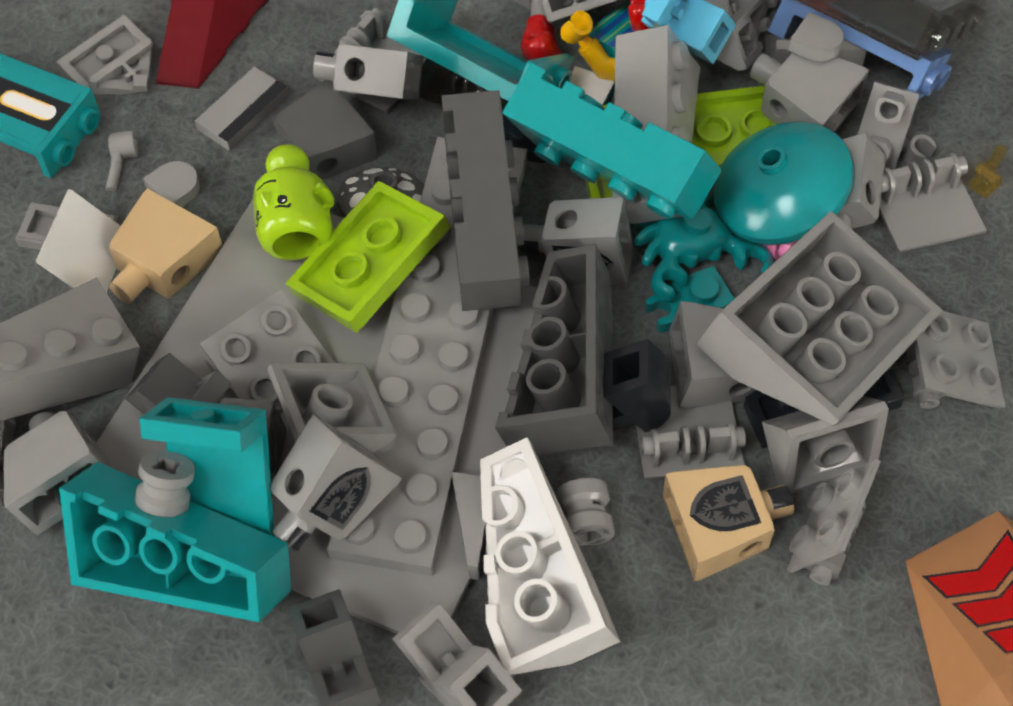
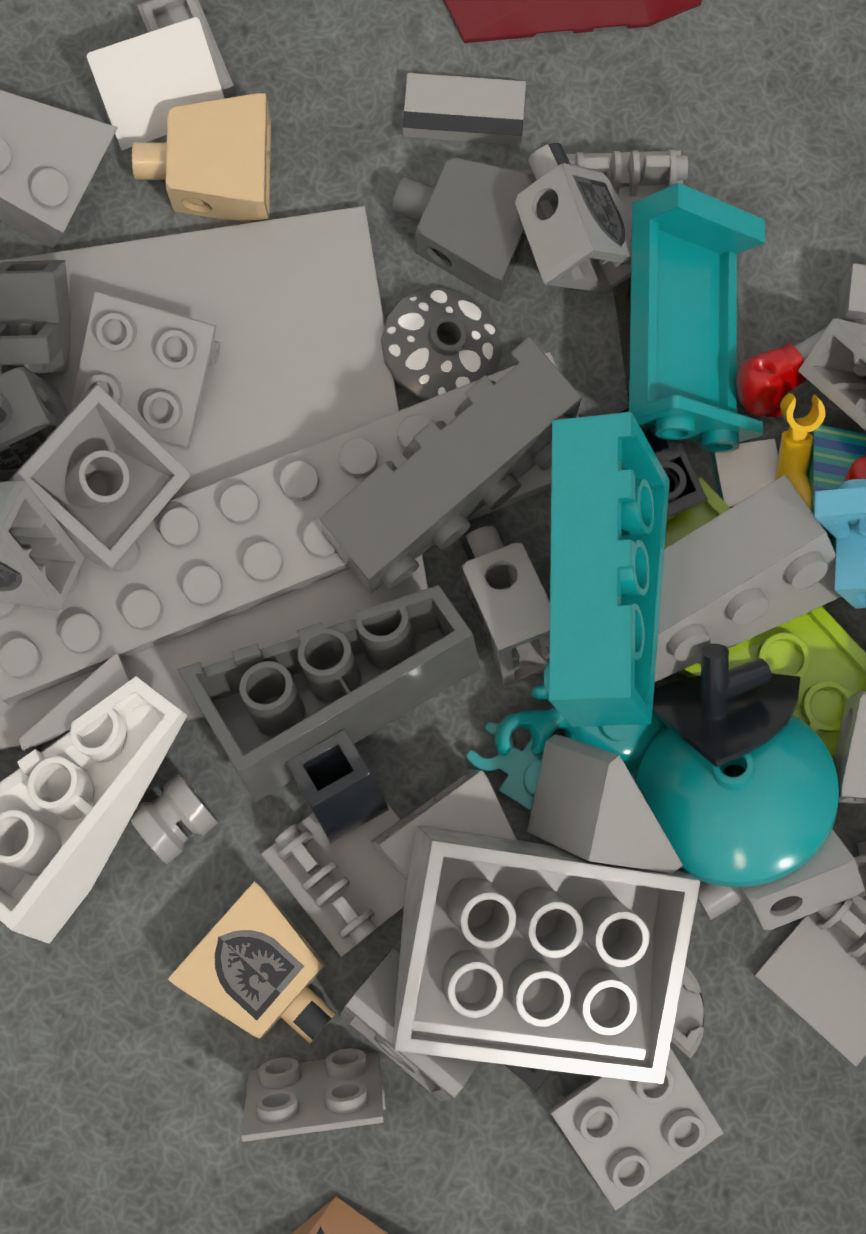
camera: 55 degrees right, 20 degrees up
light grey hand [105,131,138,191] -> none
light grey tile [142,161,200,207] -> none
lime piece [253,144,334,261] -> none
lime plate [285,181,451,333] -> none
none -> light grey slope [527,734,683,874]
none -> black shield [652,644,800,767]

